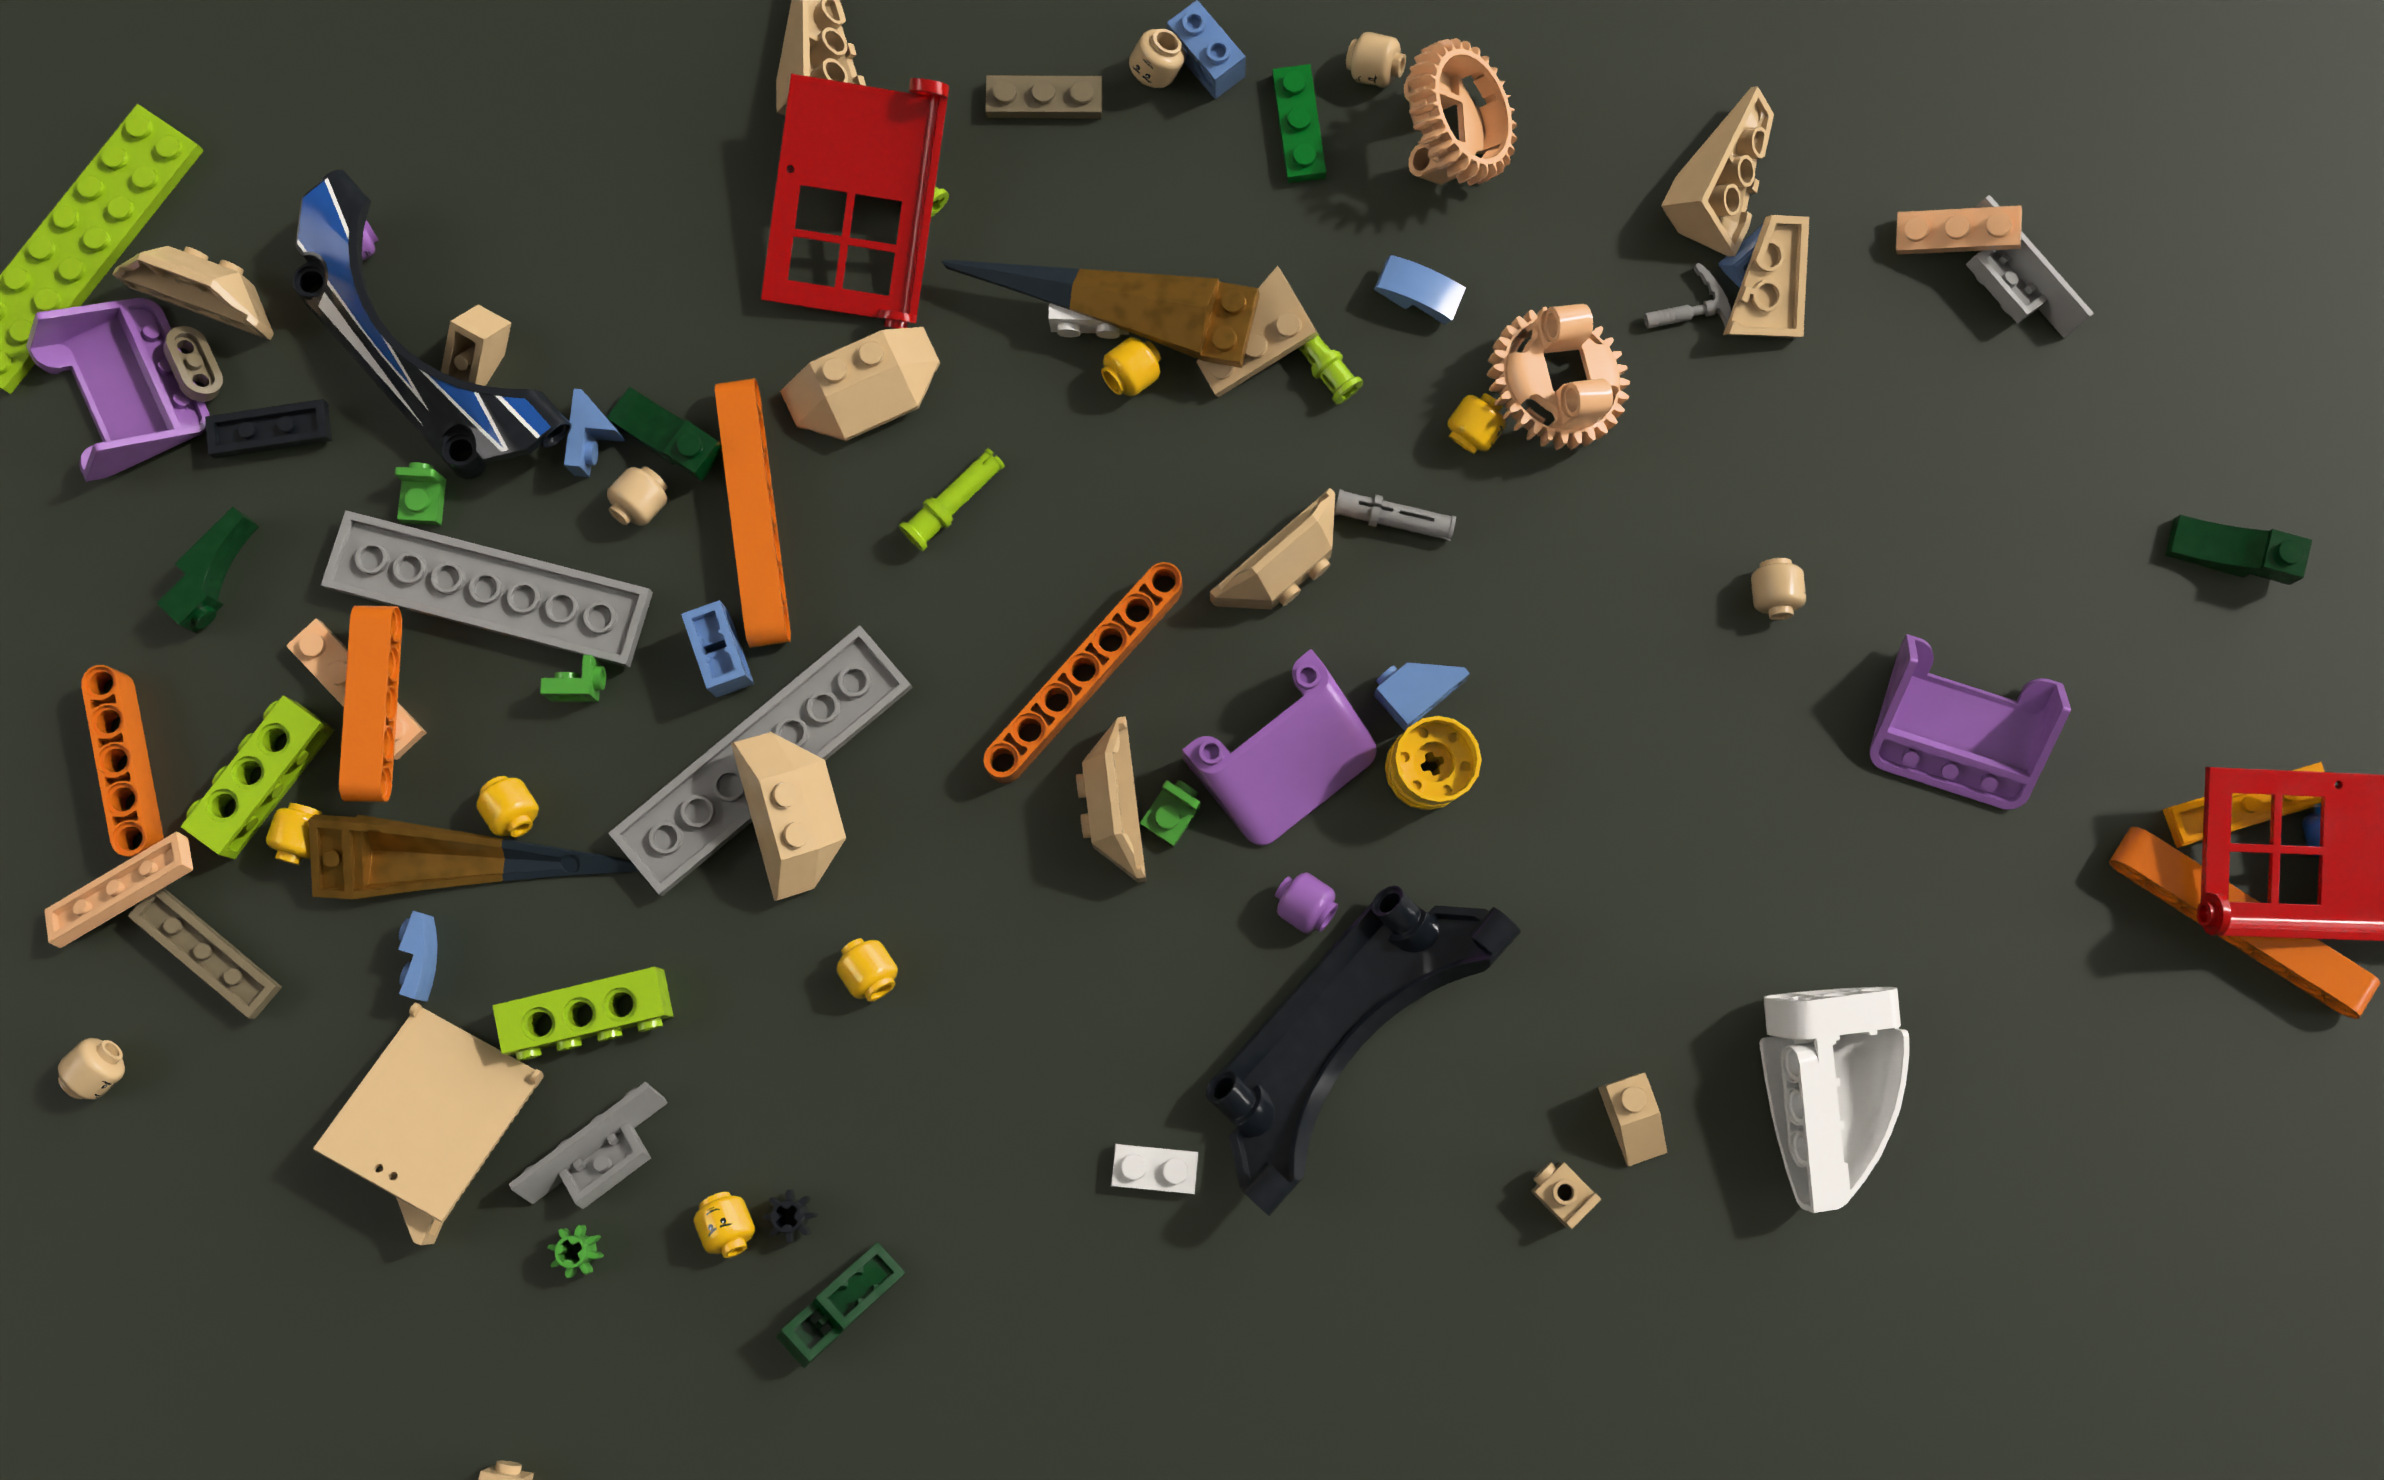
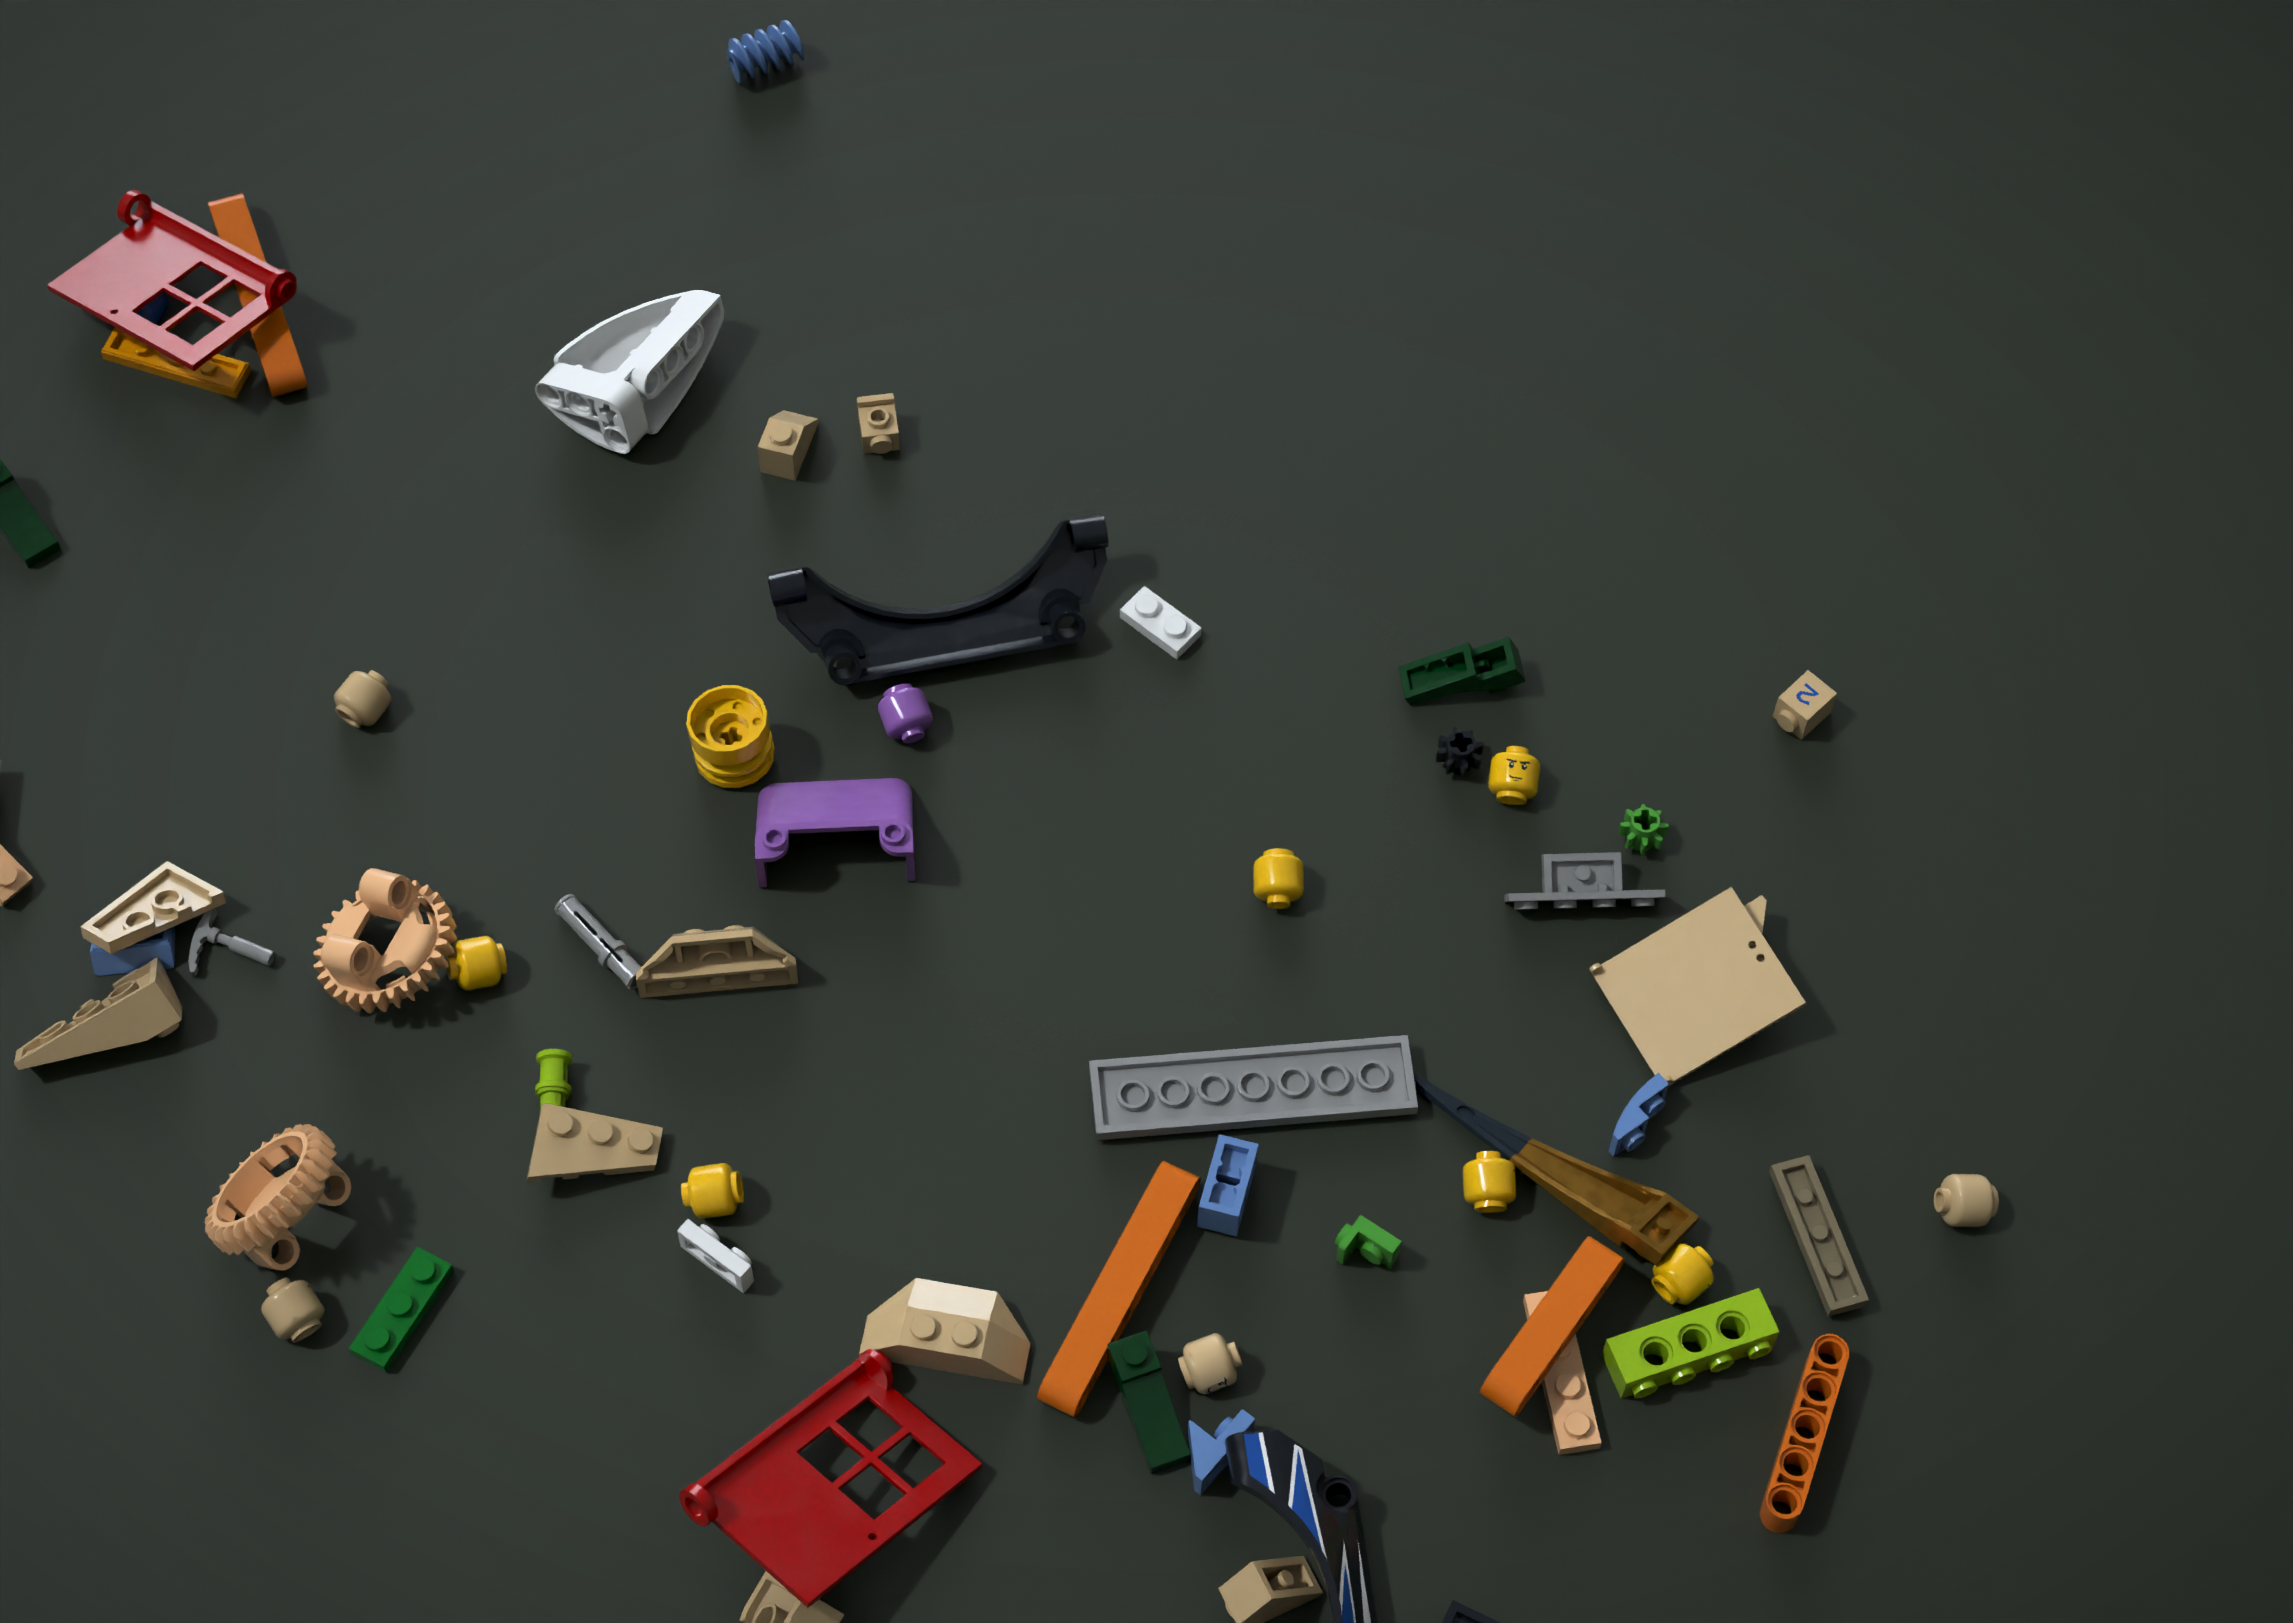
camera: 150 degrees left, 20 degrees down
light nougat plate [44,831,193,948] -> none
dark green slope [157,506,259,633] -> none
light grey plate [321,510,653,668] -> none
bright green bracket [395,462,446,525] -> none
lime brick [492,966,674,1061] -> none
tan wedge [731,732,846,901] -> none
lime pin [898,448,1005,551] -> none
pearl gold plate [941,260,1260,368] -> none
orange beam [983,562,1183,784] -> none
dark tan plate [986,75,1103,119] -> none
tan wedge [1076,716,1147,883] -> none
tan head [1129,29,1185,88] -> none
bright green bracket [1140,780,1201,847] -> none
medium blue brick [1167,0,1246,99] -> none
medium blue slope [1374,255,1466,325] -> none
medium blue slope [1374,662,1470,731] -> none
medium lavender windscreen [1870,634,2071,809] -> none

